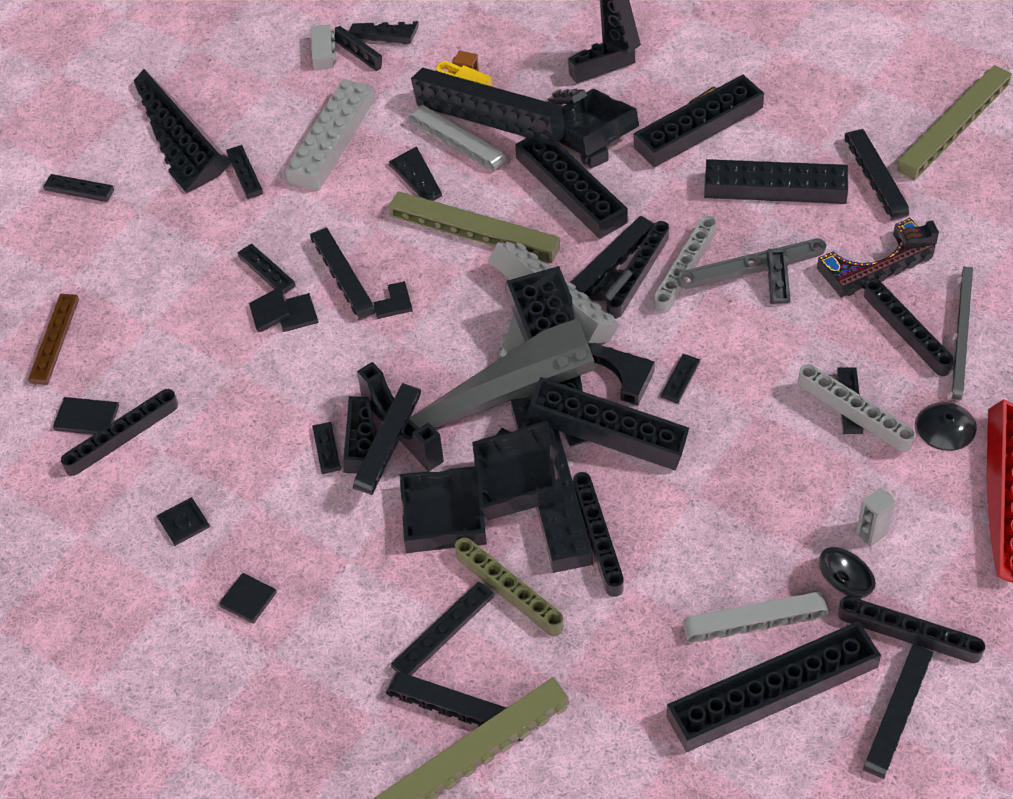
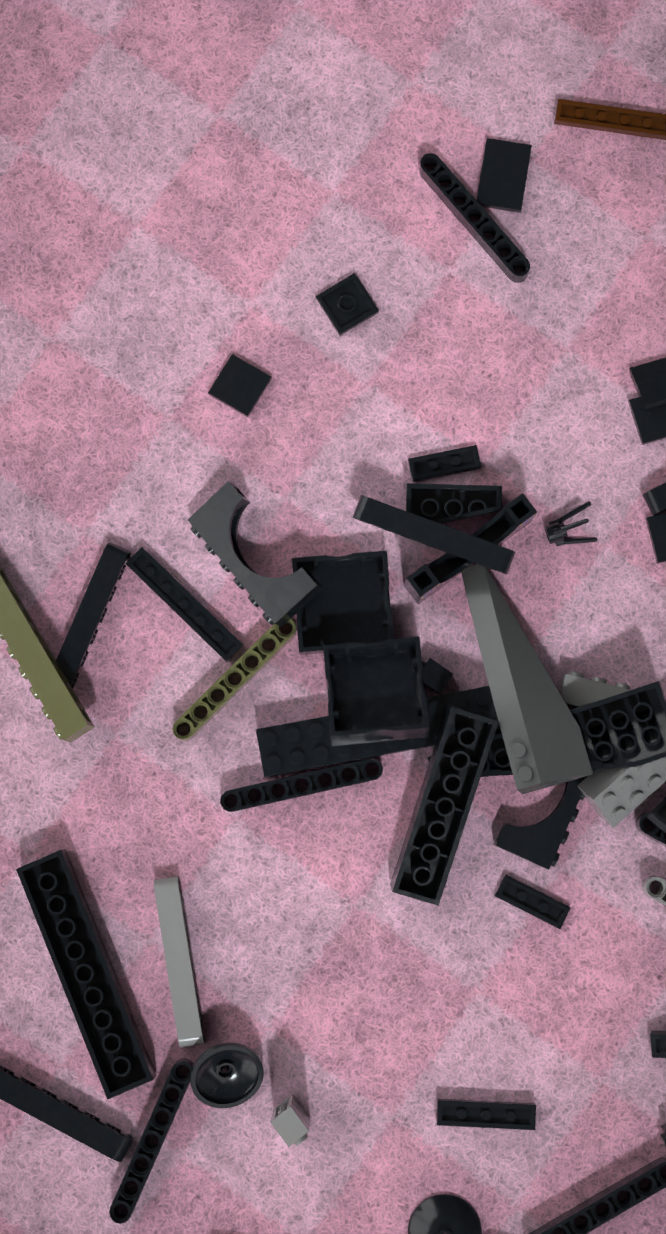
camera: 90 degrees right, 30 degrees up
light grey beam [798,364,915,452] -> none
none -> black arch [188,481,323,627]
none -> black plant [544,502,597,547]

